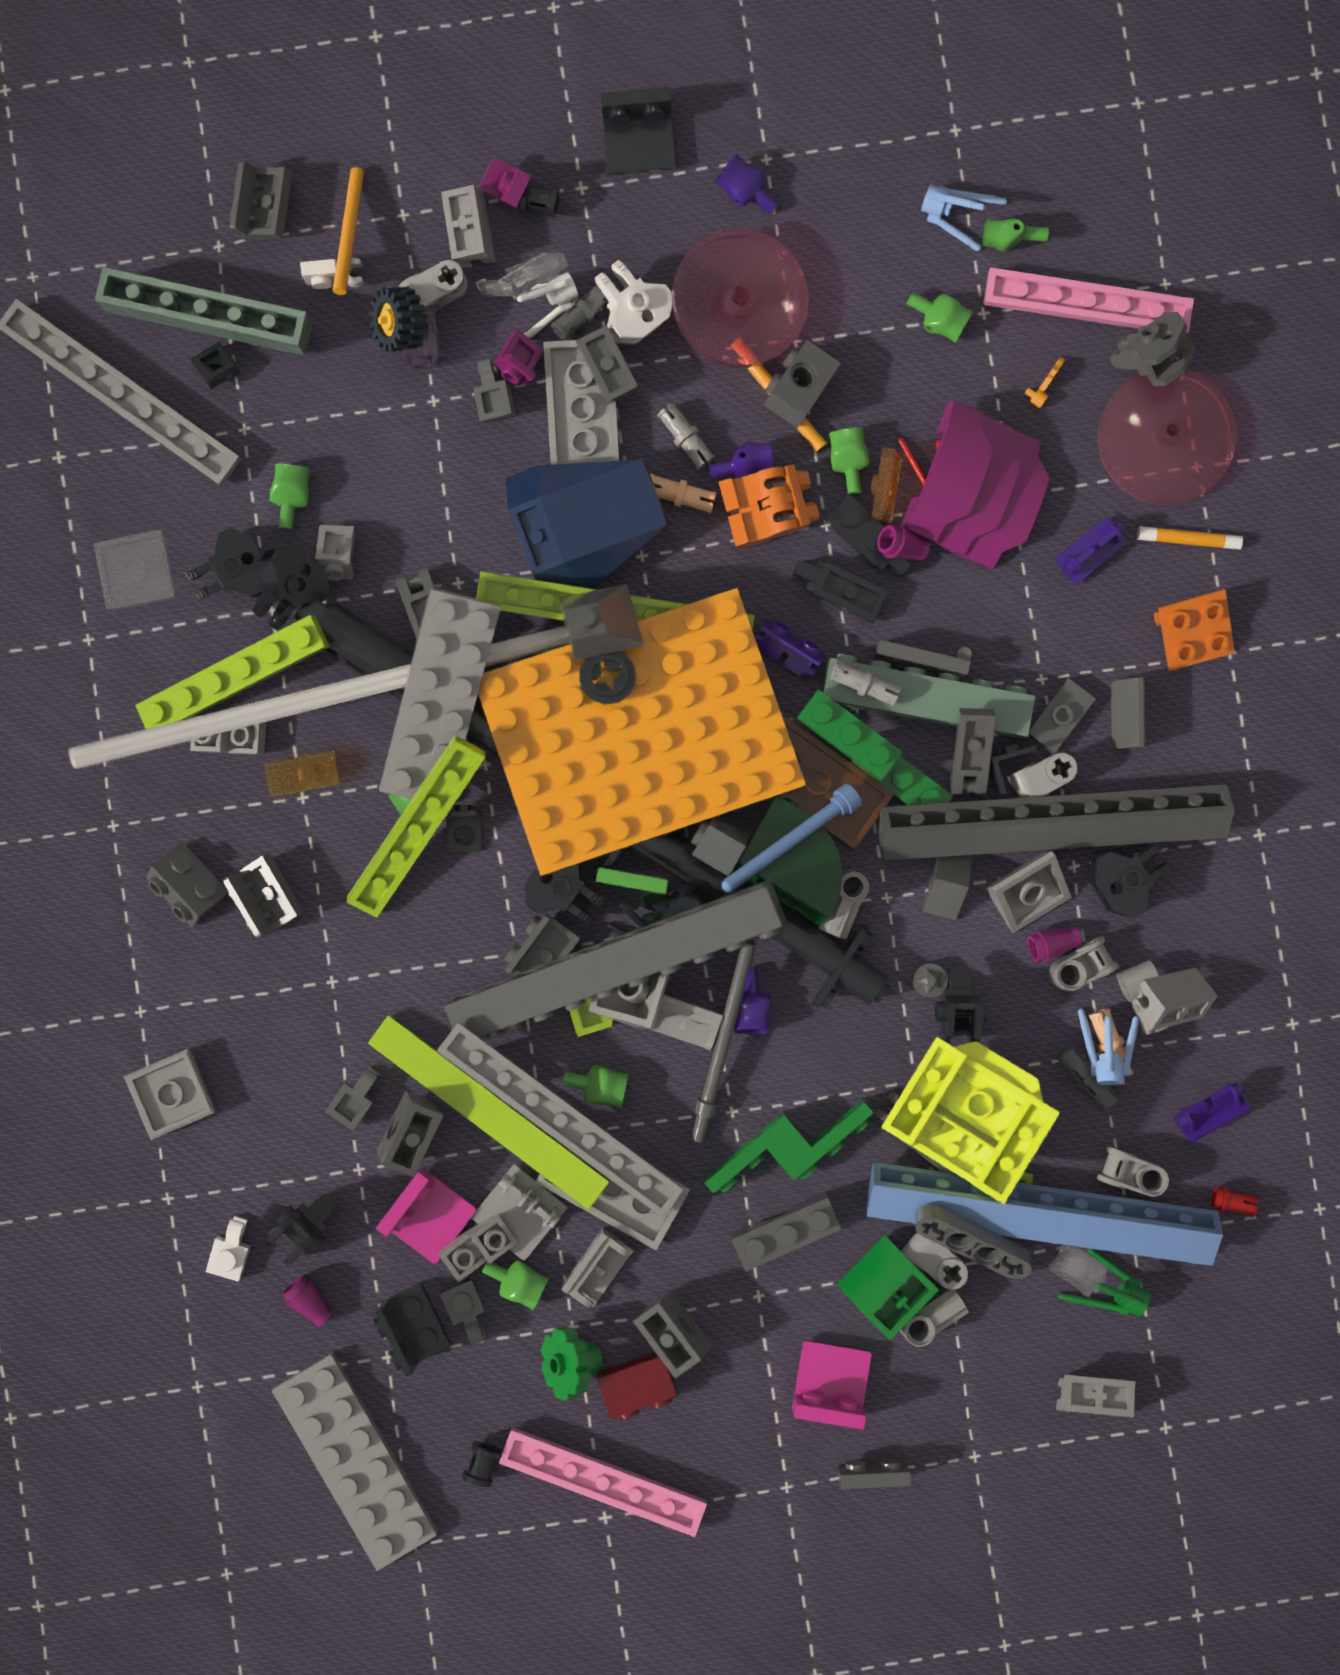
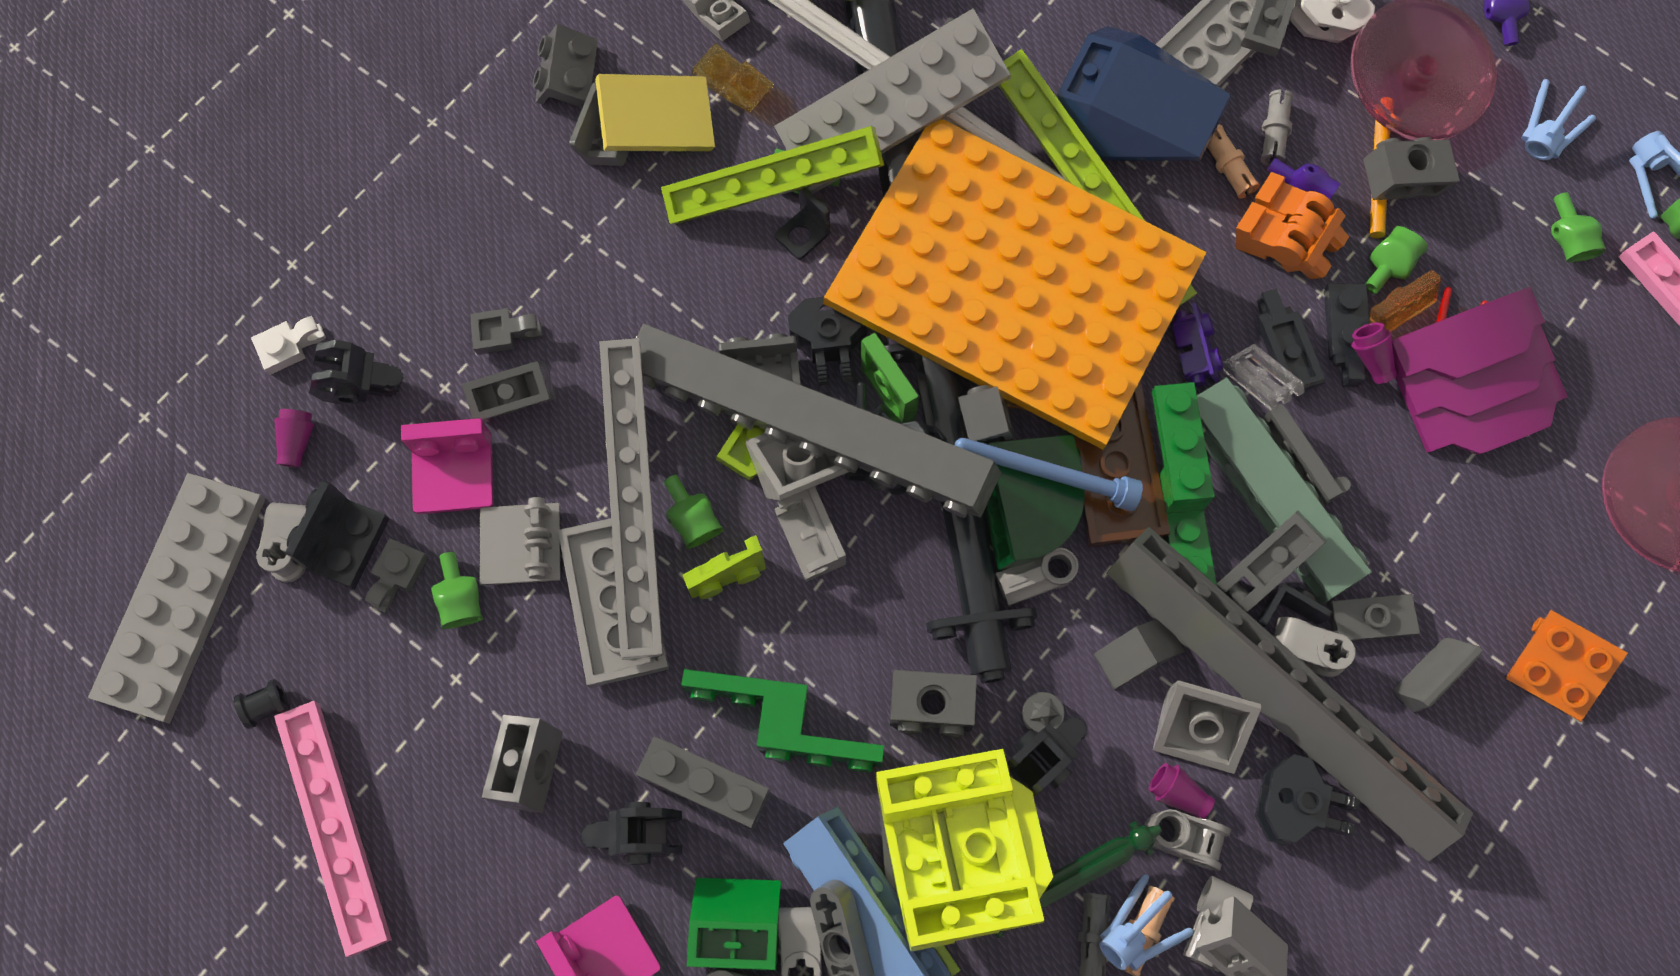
camera: 50 degrees right, 15 degrees down
light grey plate [124,1048,217,1140] -> none
lime tile [368,1015,610,1210] -> none
light grey slope [437,1214,518,1282] -> none
green plant [541,1326,603,1401] -> none
dark grey slope [559,584,643,661] -> none
light grey hinge [561,1227,634,1308] -> none
black gear [579,651,636,705] -> none
dark red brick [597,1352,677,1420] -> none
dark grey bar [691,942,756,1143] -> none
dark purple piece [734,968,771,1035] -> none
light grey pin [829,659,902,707] -> none
light orange piece [1025,356,1066,408] -> none
dark purple hinge [1054,516,1129,586] -> none
light orange bar [1137,526,1243,550] -> none
none -> light grey piece [256,502,306,583]
none -> black hinge [581,802,683,865]
none -> light yellow tile [595,74,715,151]
none -> lime wing [682,535,766,599]
none -> dark grey brick [890,670,977,737]
none -> dark green wheel [994,821,1162,938]
none -> clear tile [1223,344,1304,411]
none -> light blue plant [1521,79,1596,160]

